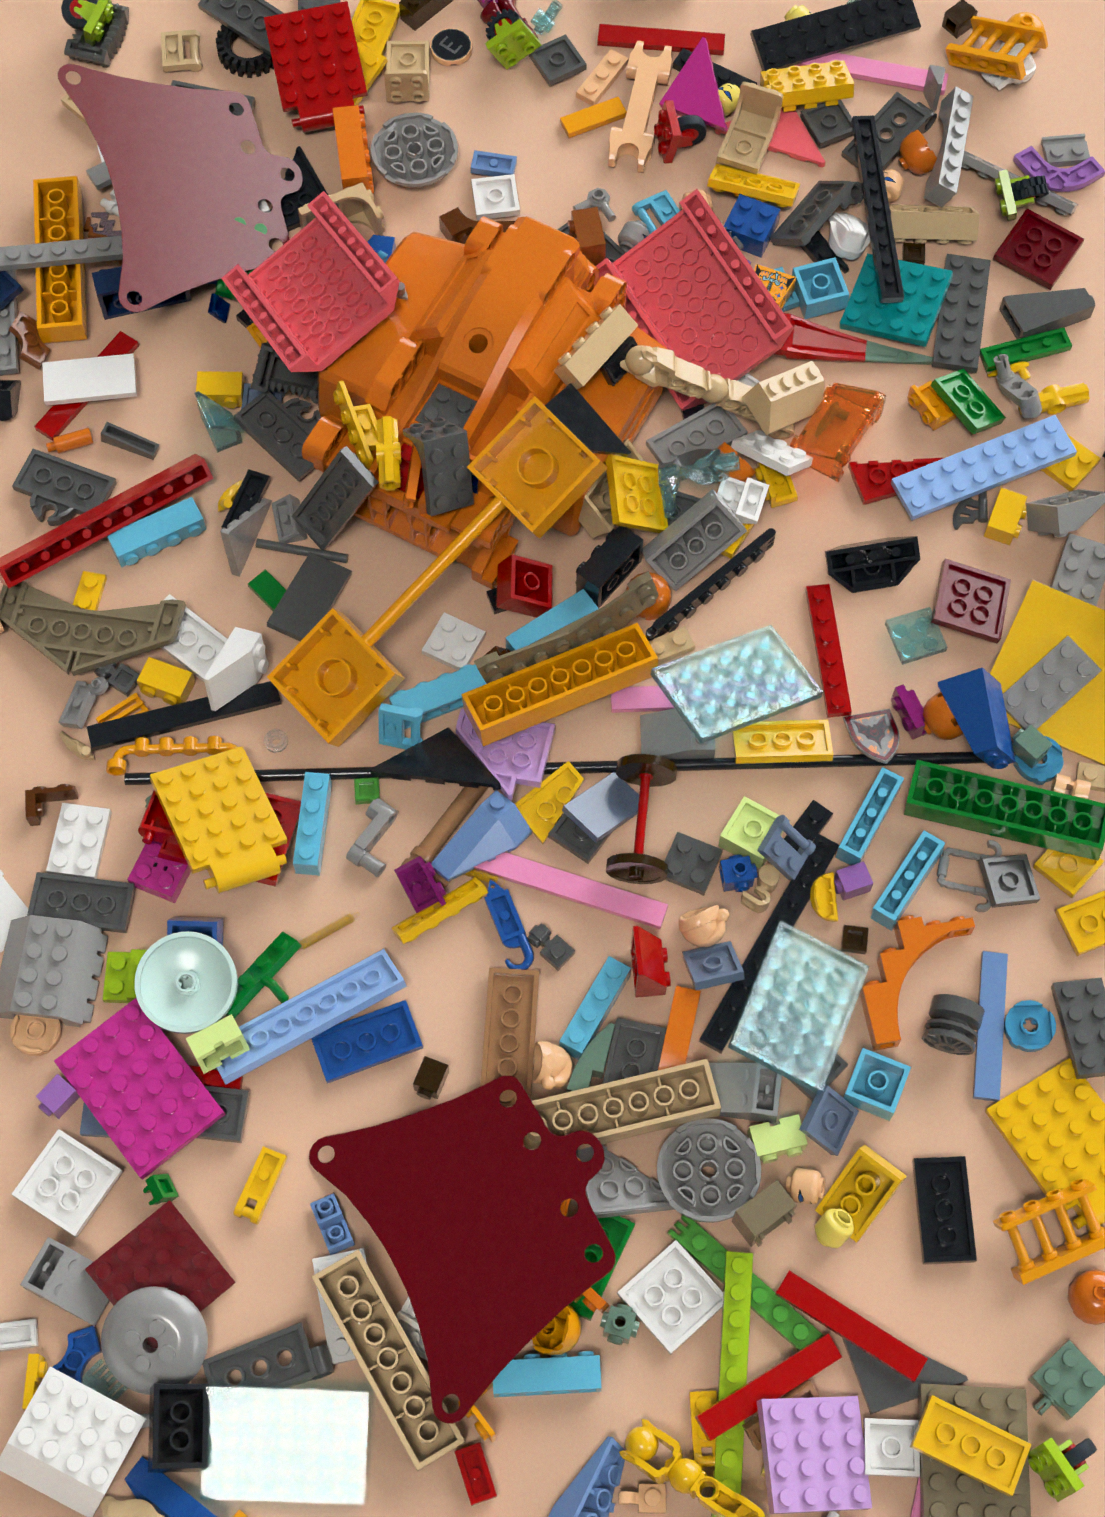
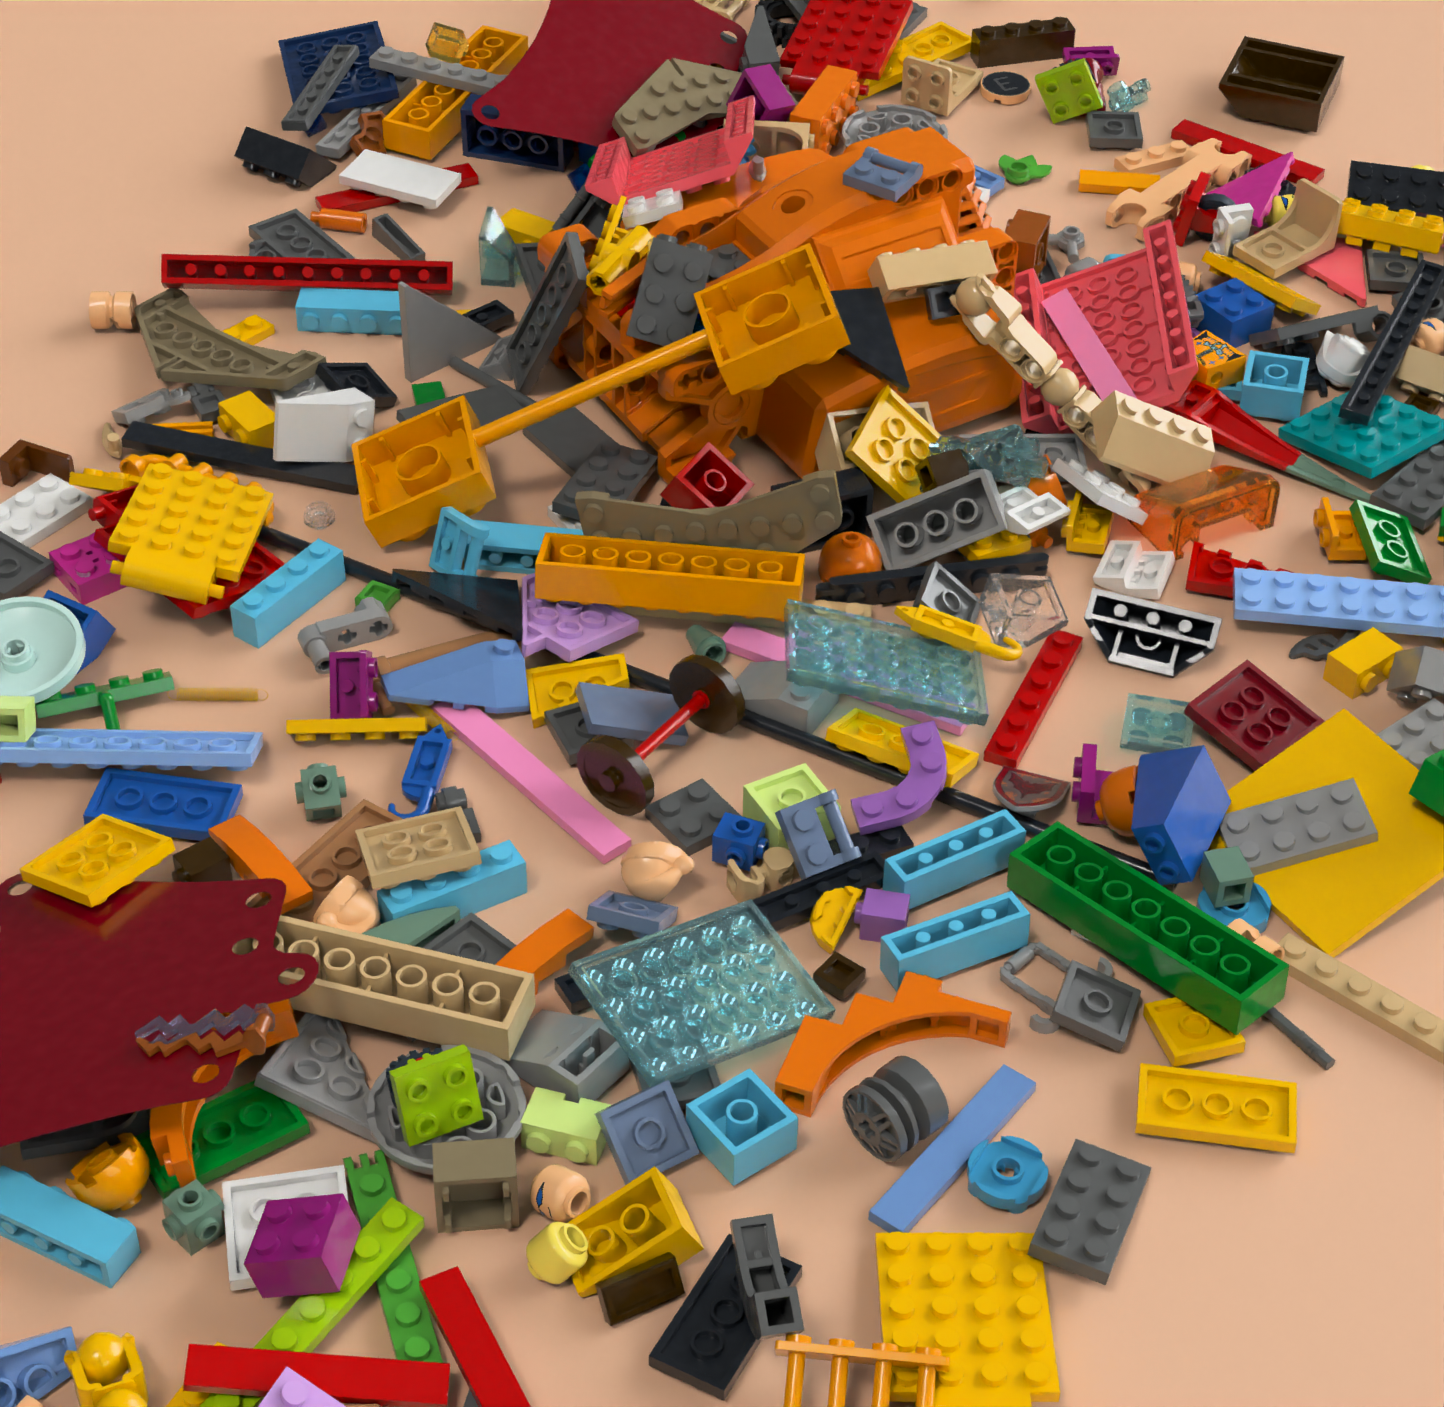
camera: 30 degrees right, 25 degrees down
red slope [630,926,671,998] -> none
none -> yellow plate [19,814,175,908]
none -> yellow plate [69,468,142,492]
none -> piece [135,1003,275,1058]
none -> orange slope [208,815,313,914]
none -> magenta brick [244,1193,361,1298]
none -> sand green brick [294,763,347,821]
none -> black plate [315,363,398,408]
none -> tan plate [355,806,482,889]
none -> lime plate [386,1044,484,1147]
none -> clear yellow brick [425,22,469,64]
none -> dark grey tile [523,407,614,477]
none -> dark grey plate [552,439,658,520]
none -> dark brown tile [595,1252,685,1326]
none -> dark tan wing [612,58,798,157]
none -> white plate [622,188,683,229]
none -> sand green cone [686,625,726,664]
none -> magenta brick [726,64,796,122]
none -> dark grey arch [730,1214,804,1340]
none -> dark grey slope [739,5,780,75]
none -> sand blue plate [843,146,923,202]
none -> medium lavender plate [851,720,947,836]
none -> yellow plate [894,604,1023,661]
none -> dark grey plate [913,561,982,624]
none -> dark brown brick [915,448,969,493]
none -> clear slope [978,573,1068,648]
none -> bright green plate [999,155,1052,185]
none -> bright pink tile [1041,288,1137,401]
none -> white slope [1093,540,1175,600]
none -> white bracket [1209,203,1254,257]

